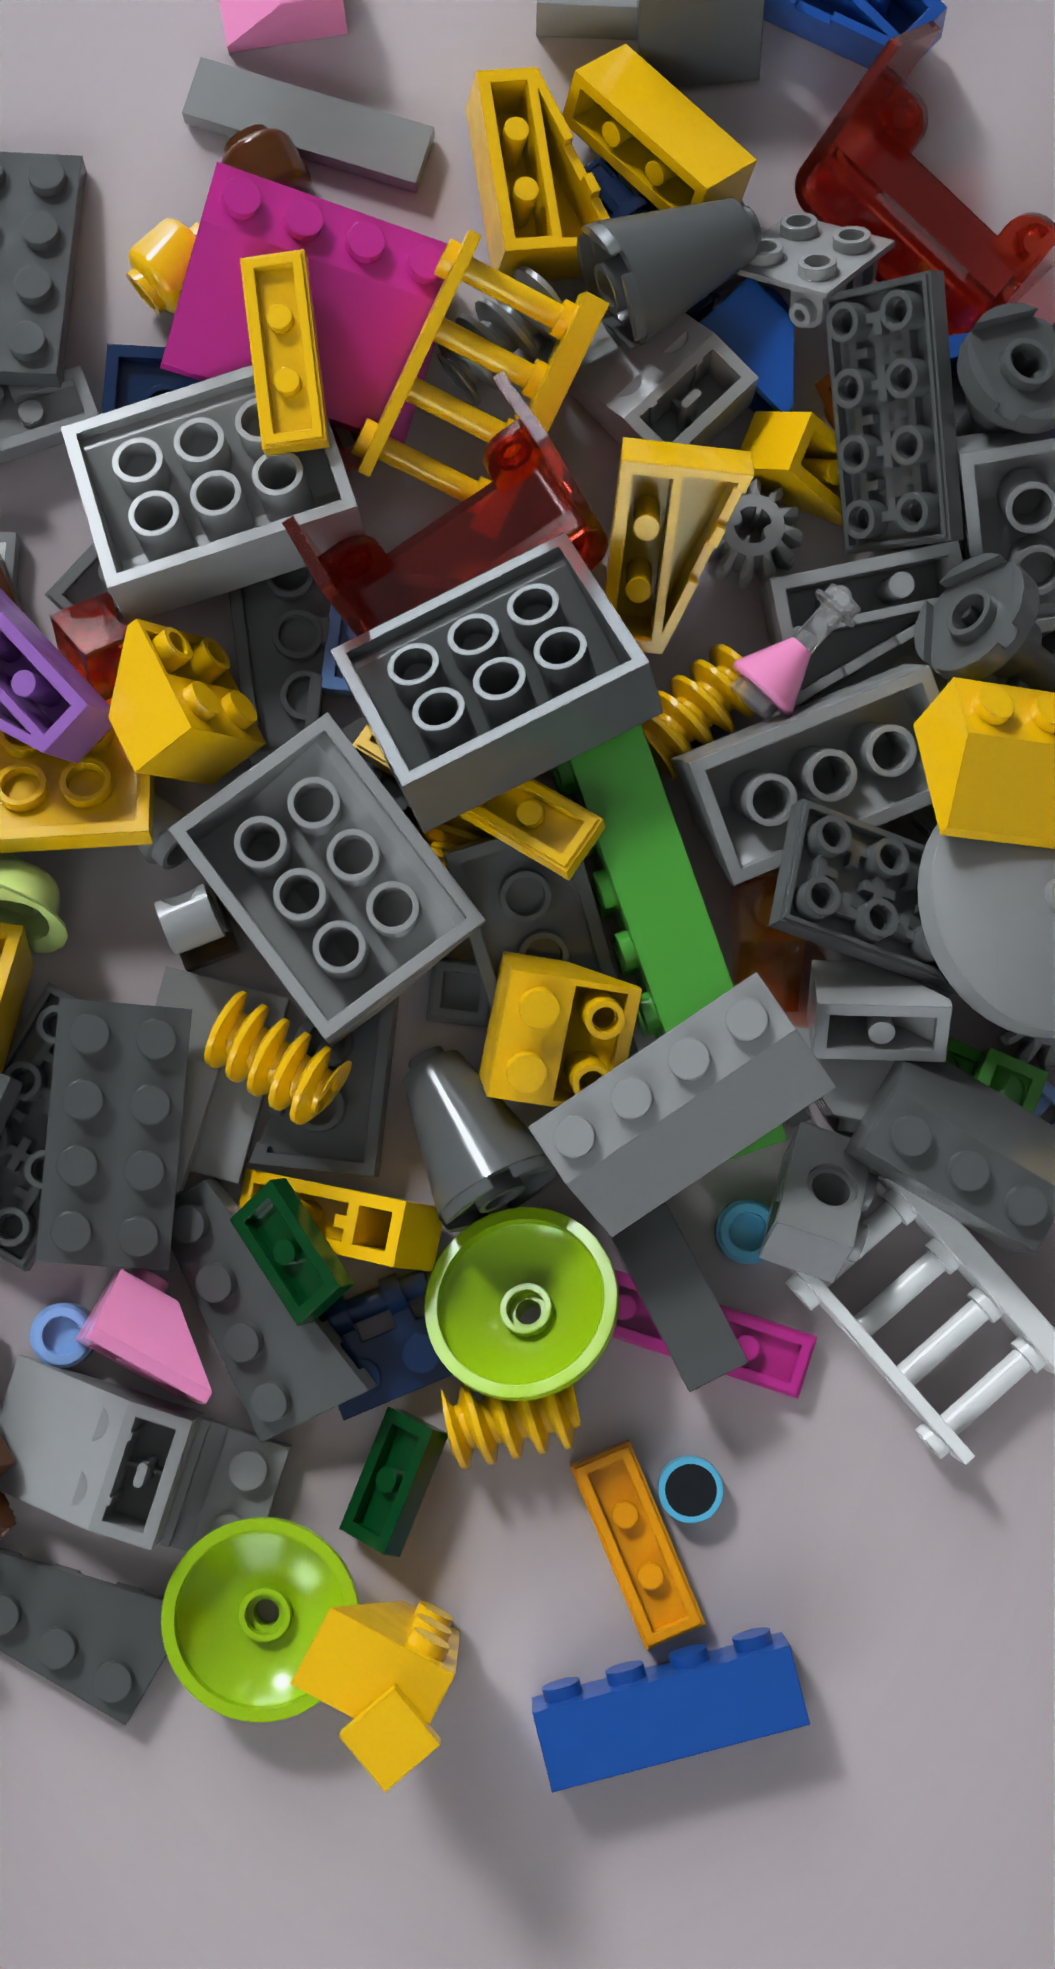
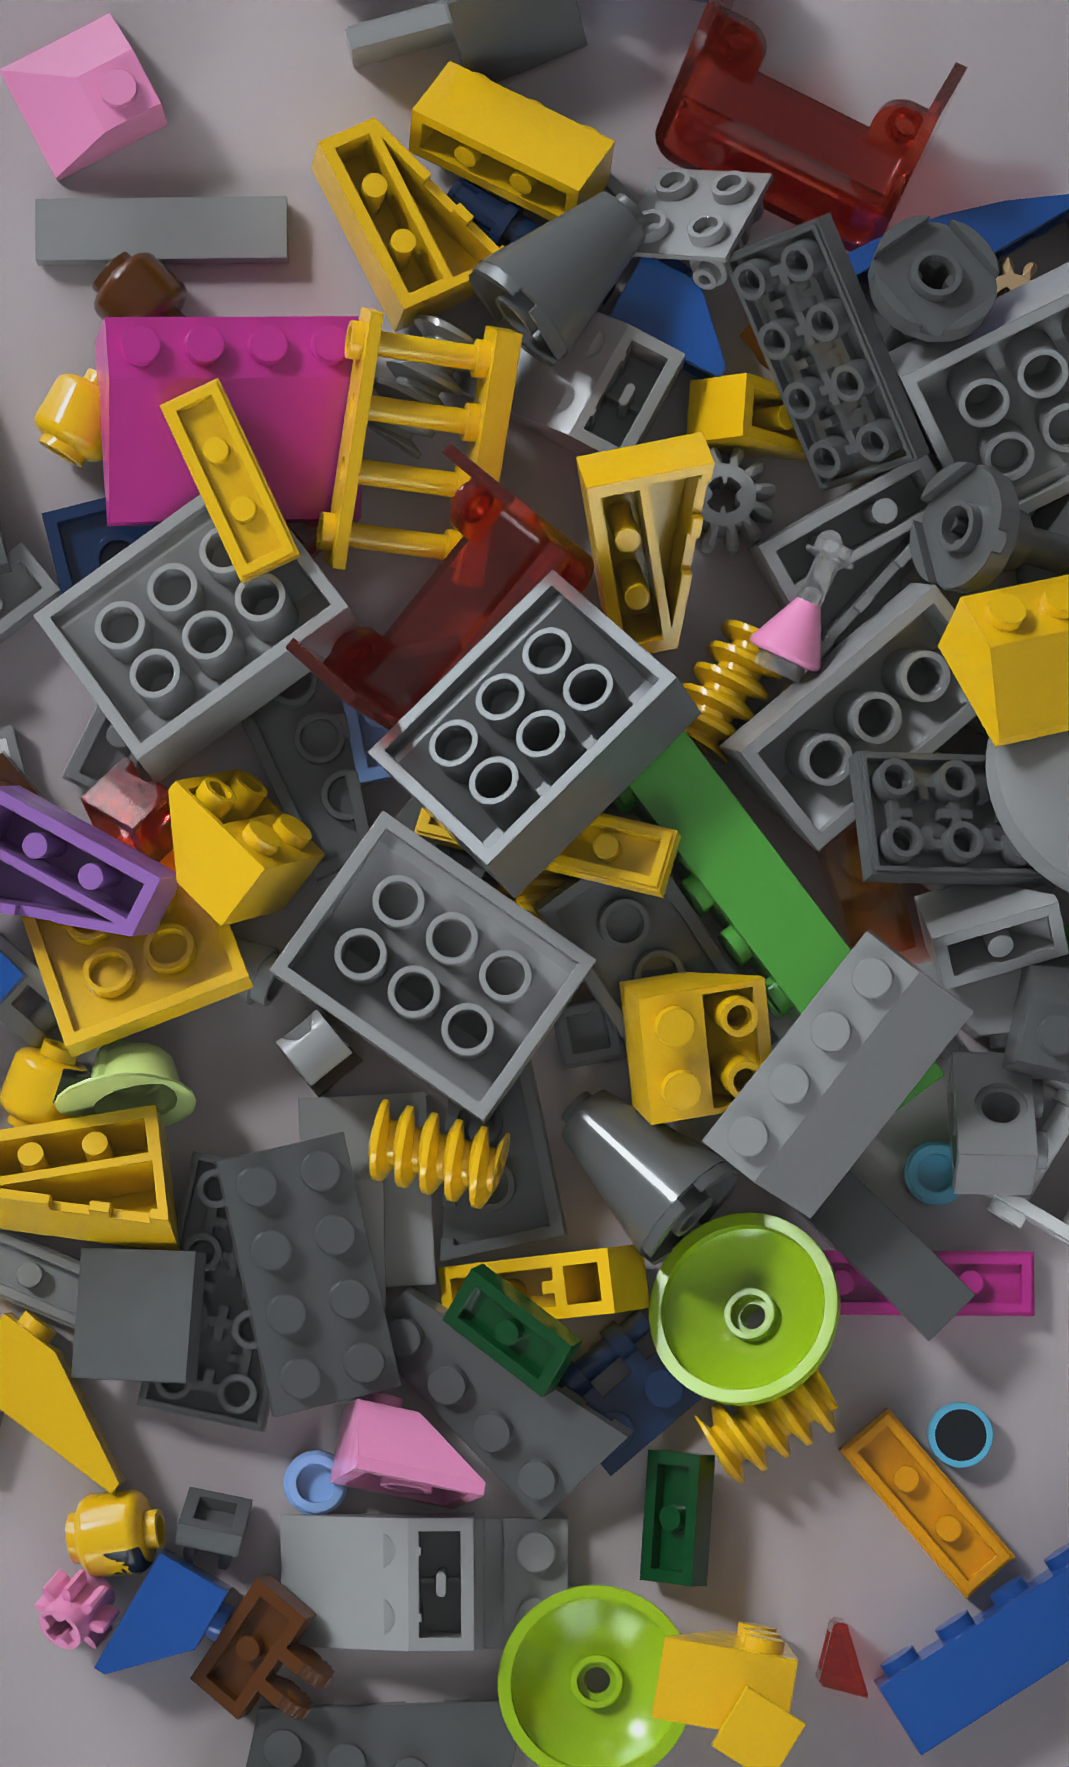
camera: 15 degrees left, 0 degrees up
none -> clear red slope [815,1616,868,1698]

